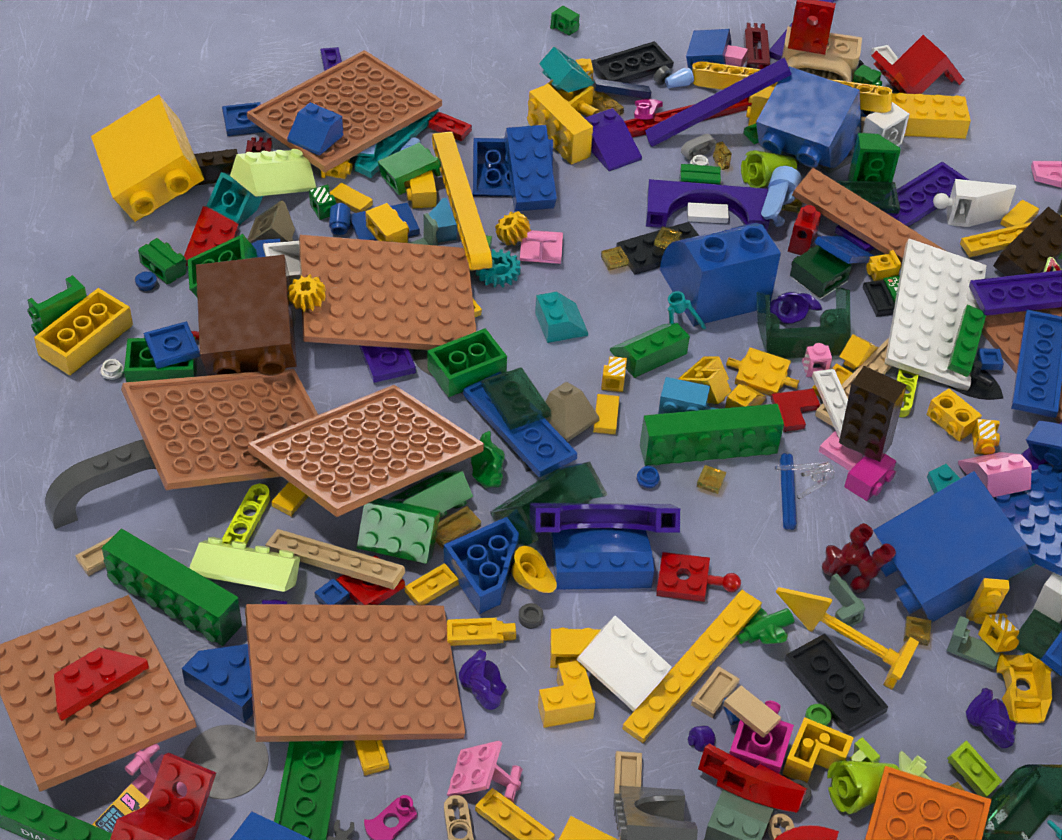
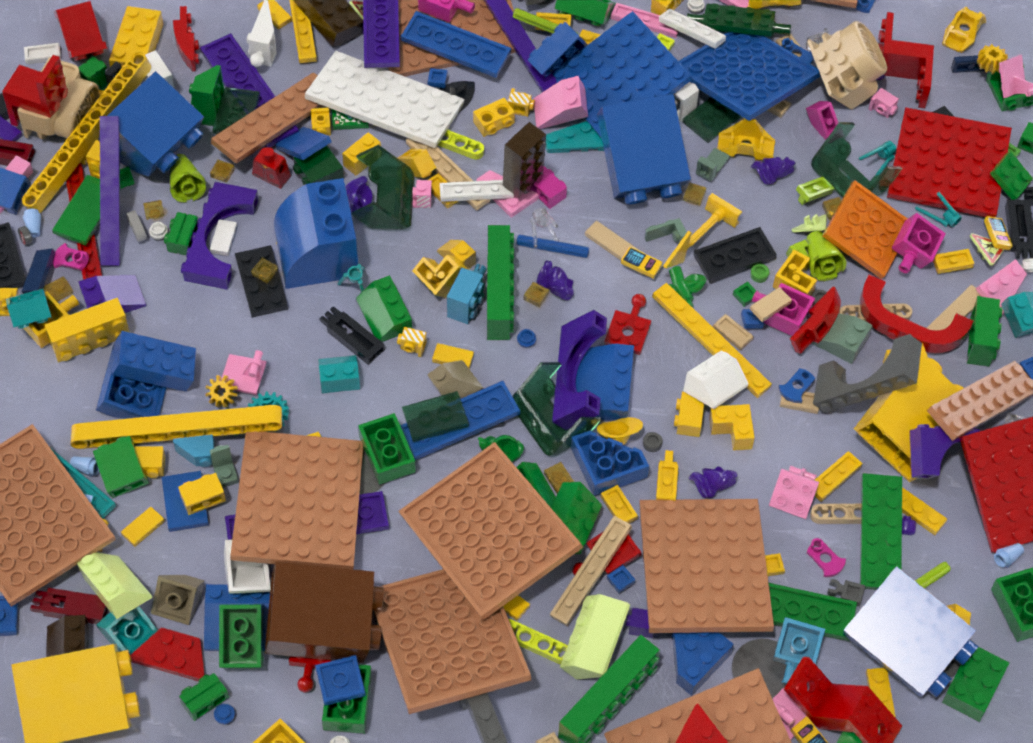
camera: 80 degrees left, 10 degrees up
blue slope [287,102,343,156] -> none
yellow gear [288,274,326,312] -> none
green brick [309,184,336,220] -> none
blue brick [329,203,351,235] -> none
red plate [429,112,472,142] -> none
clear yellow plate [601,246,629,270] -> none
dark purple piece [688,725,716,752] -> none
yellow plate [726,347,800,396] -> none
light blue piece [761,166,802,227] -> none
red tile [771,388,820,432] -> none
dark red animal [822,523,896,593] -> none
black tile [862,280,895,317] -> none
green plate [947,304,986,377] -> none
yellow plate [966,578,1009,624] -> none
yellow brick [978,613,1020,652] -> none
none -> green tile [52,175,121,245]
none -> red slope [173,6,199,72]
none -> black hinge [319,306,385,365]
none -> yellow brick [342,132,382,176]
none -> dark purple hair [536,260,574,300]
none -> tan tile [585,220,643,275]
none -> tile [621,247,663,279]
none -> green tile [732,281,756,307]
none -> dark azure brick [773,617,825,685]
none -> blue piece [779,368,815,403]

